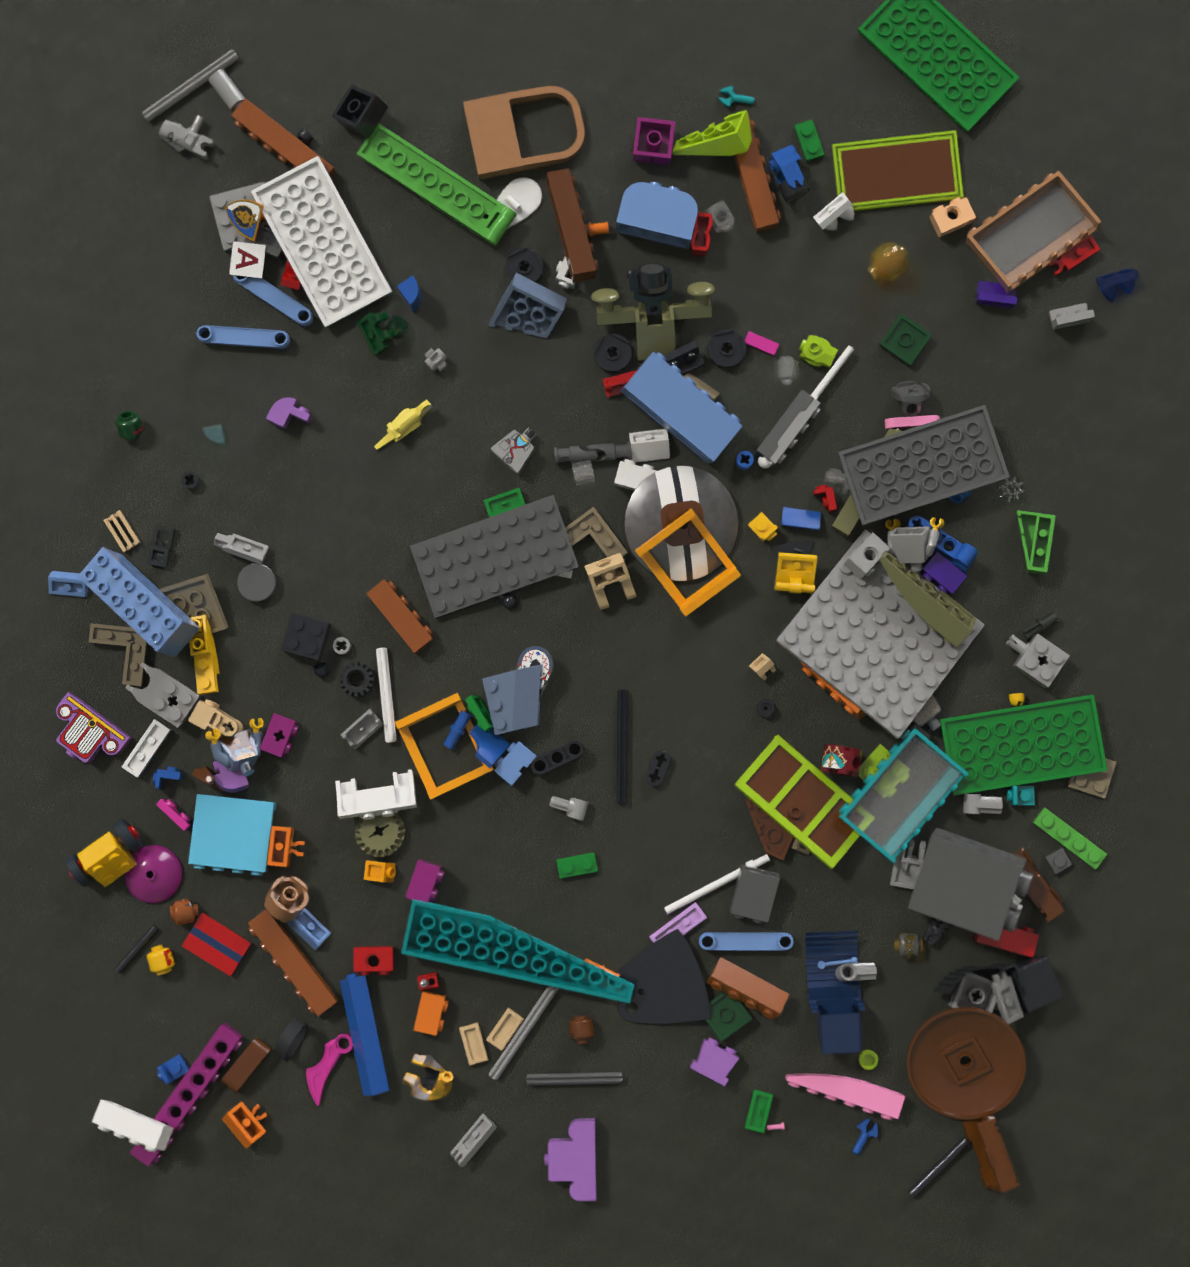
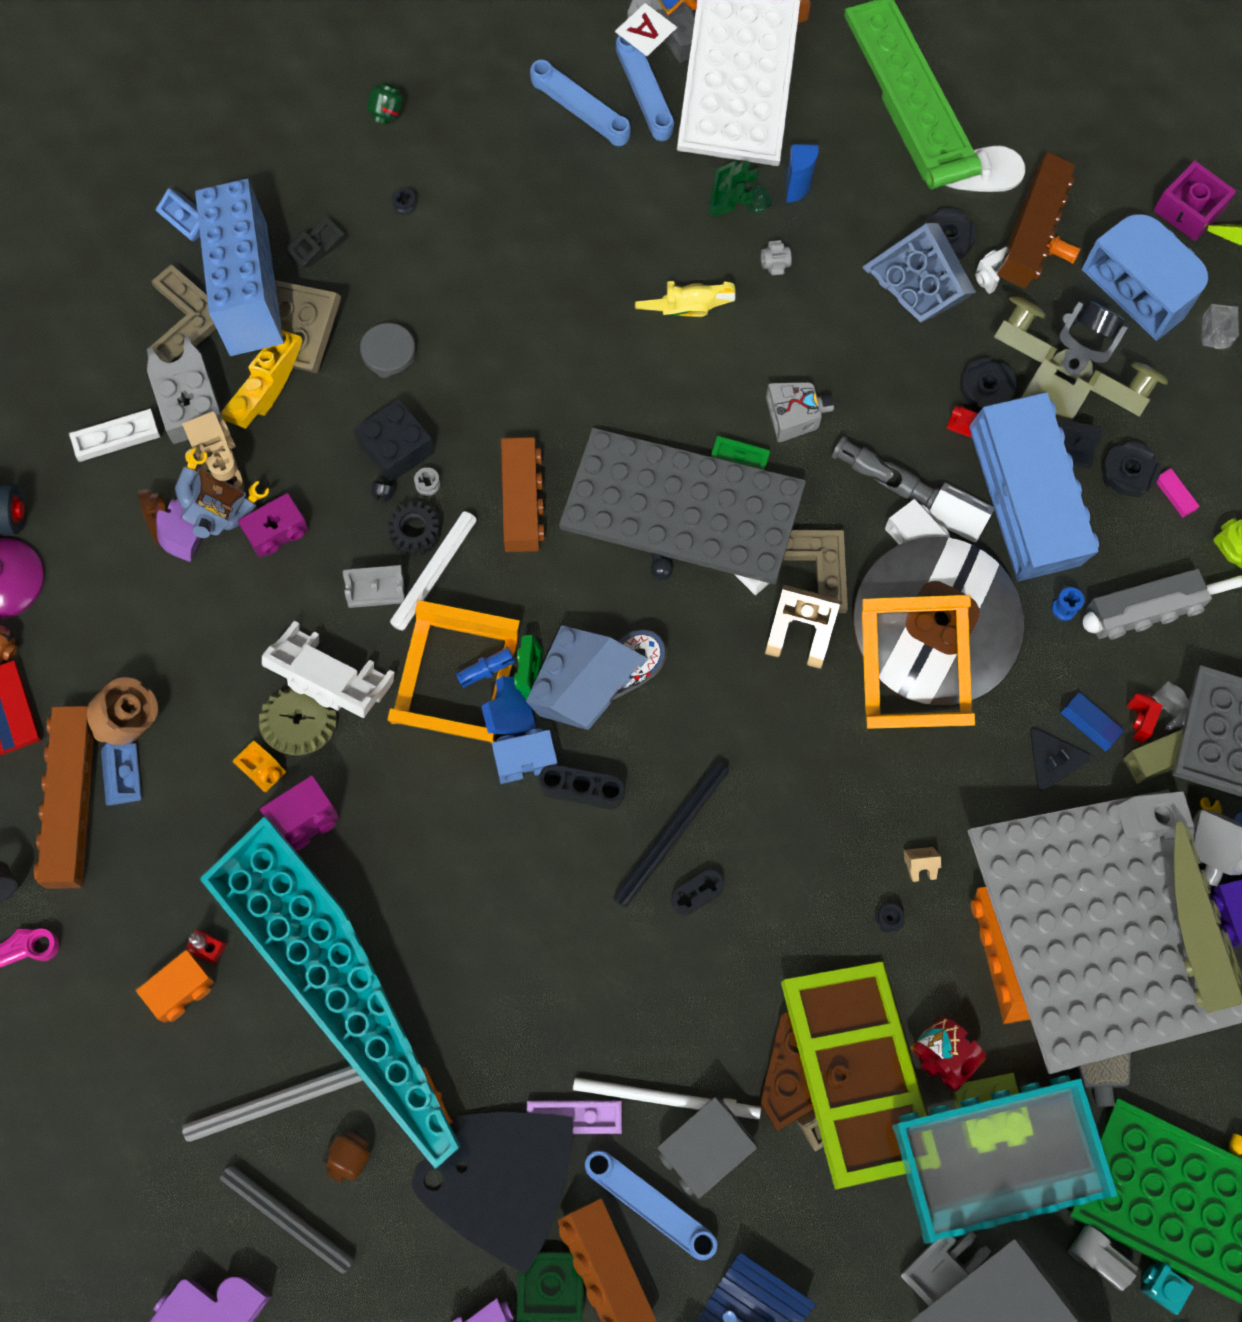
camera: 30 degrees right, 15 degrees down
brick [56,692,133,763] -> none
tan tile [104,510,141,553] -> none
blue bracket [153,766,184,789] -> none
dark pink plate [156,799,192,831] -> none
medium azure panel [188,794,277,876] -> none
clear light blue tile [202,424,225,444] -> none
light grey hinge [214,533,269,564] -> none
medium lavender brick [266,398,313,430] -> none
orange brick [267,826,305,867] -> none
red bracket [280,261,301,290] -> none
blue brick [340,973,389,1096] -> none
red brick [354,946,395,975] -> none
pearl gold piece [402,1054,453,1101] -> none
light grey hinge [450,1114,497,1167] -> none
tan tile [459,1022,488,1066] -> none
medium nougat window [463,86,585,180] -> none
tan tile [486,1007,524,1051] -> none
light grey axle [549,796,589,821] -> none
green plate [556,852,598,879] -> none
clear brick [572,460,595,486] -> none
red brick [690,212,713,256] -> none
yellow bracket [747,512,778,542] -> none
clear head [774,356,799,385] -> none
yellow plate [774,552,817,594] -> none

